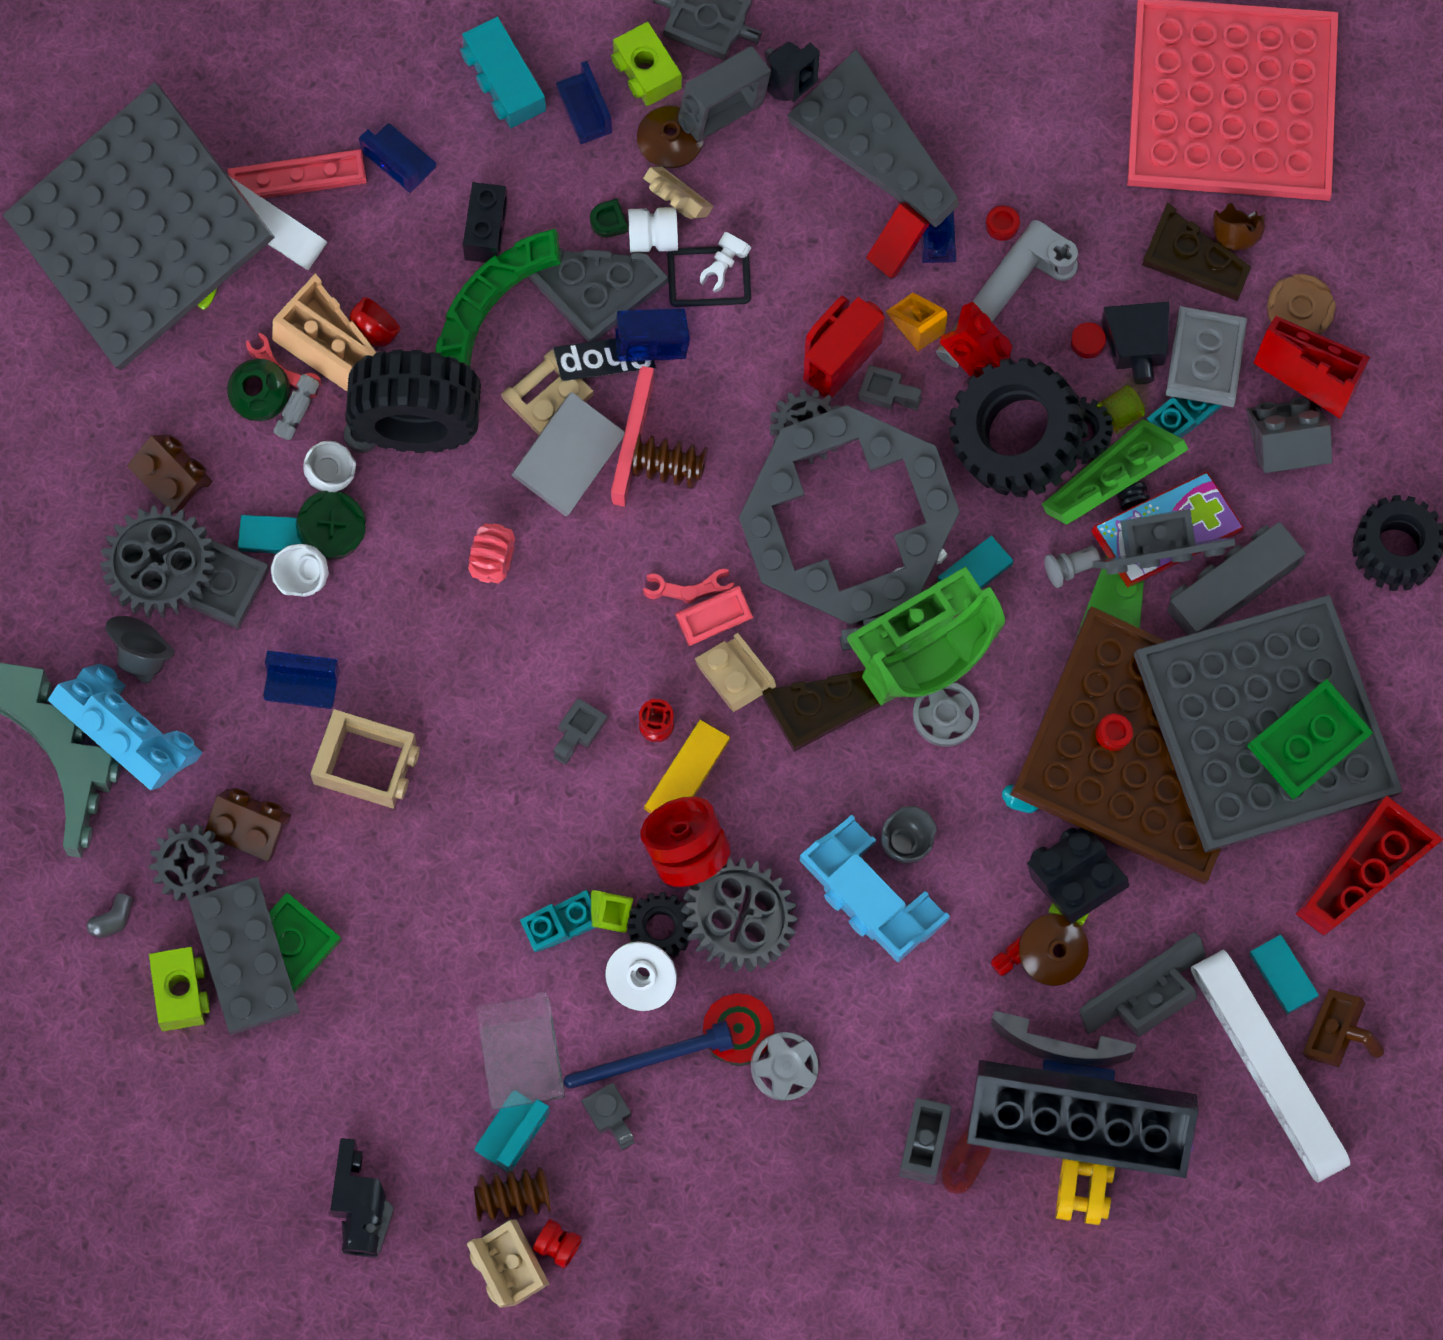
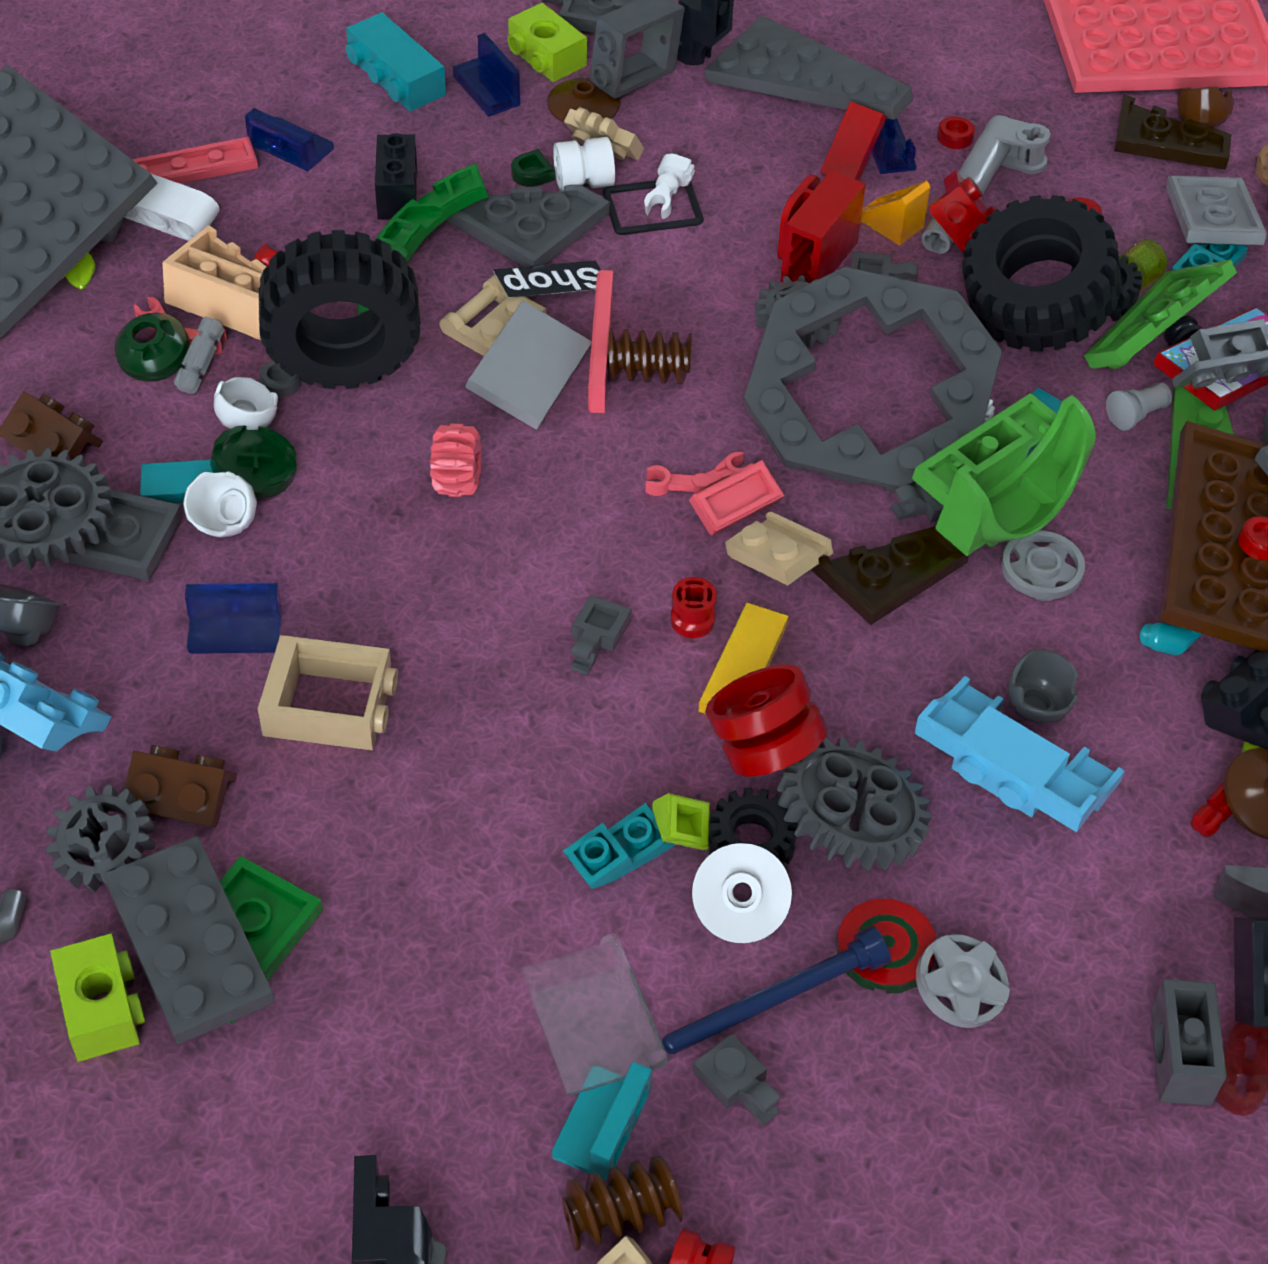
camera: 10 degrees left, 20 degrees down
clear blue hinge [615,308,690,362] -> none
black torso [1101,301,1170,385] -> none

